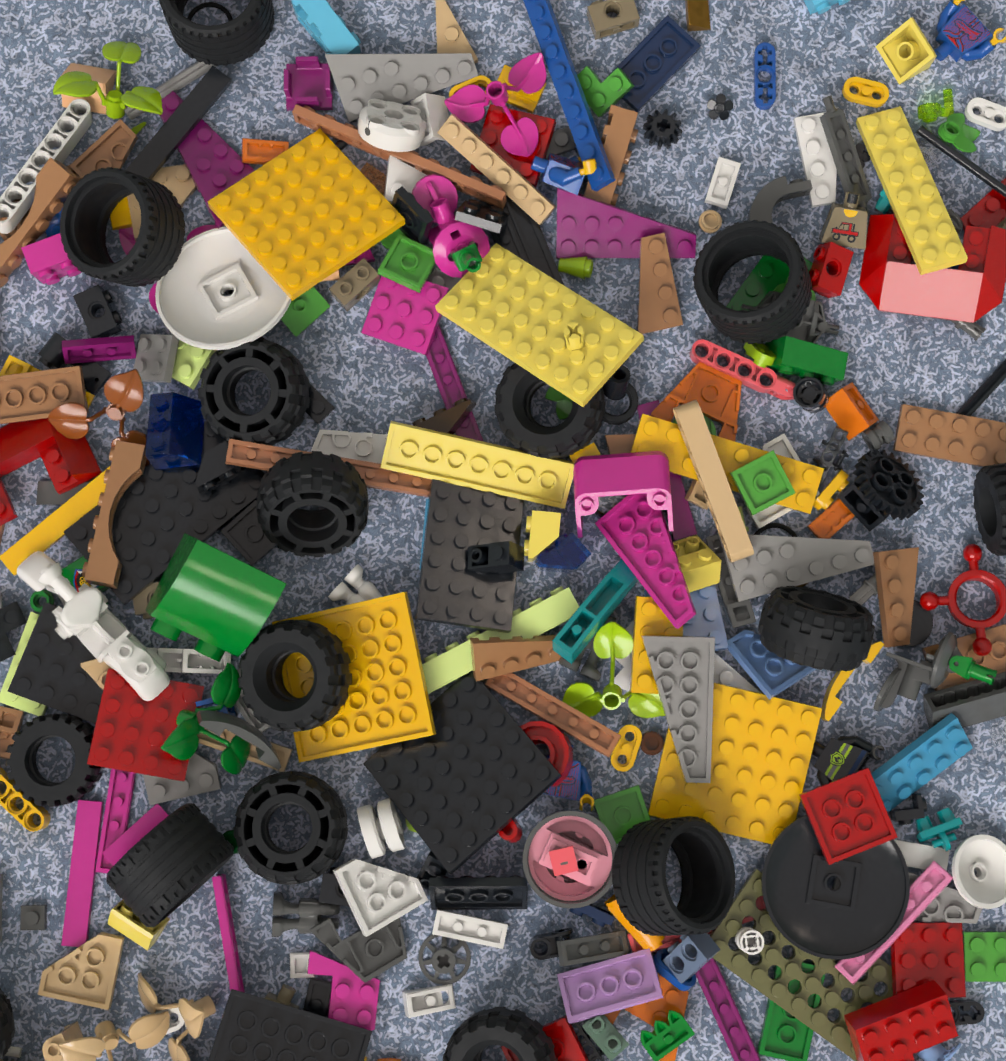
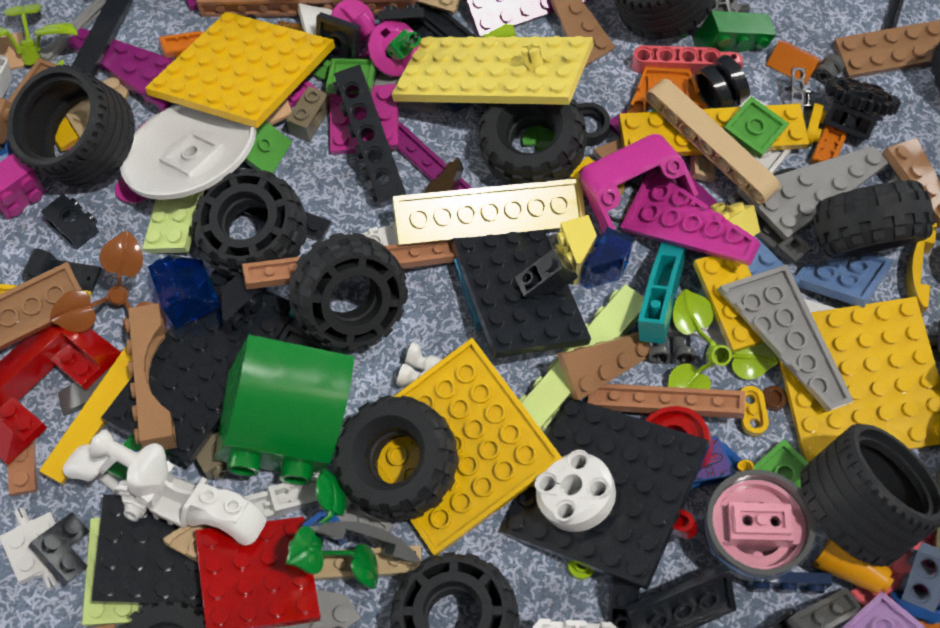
camera: 25 degrees left, 20 degrees down
green plate [30,589,55,613] -> none
magenta plate [62,335,136,364] -> none
light grey plate [133,334,179,383] -> none
white wheel [357,798,406,859] -> none
coral tile [549,845,579,876] -> none
black door [603,329,638,400] -> none
lime plate [743,342,776,368] -> none
black wheel [793,377,829,413] -> none
none -> black brick [332,64,407,207]
none -> white piece [535,450,616,532]
none -> black wheel [695,55,750,108]

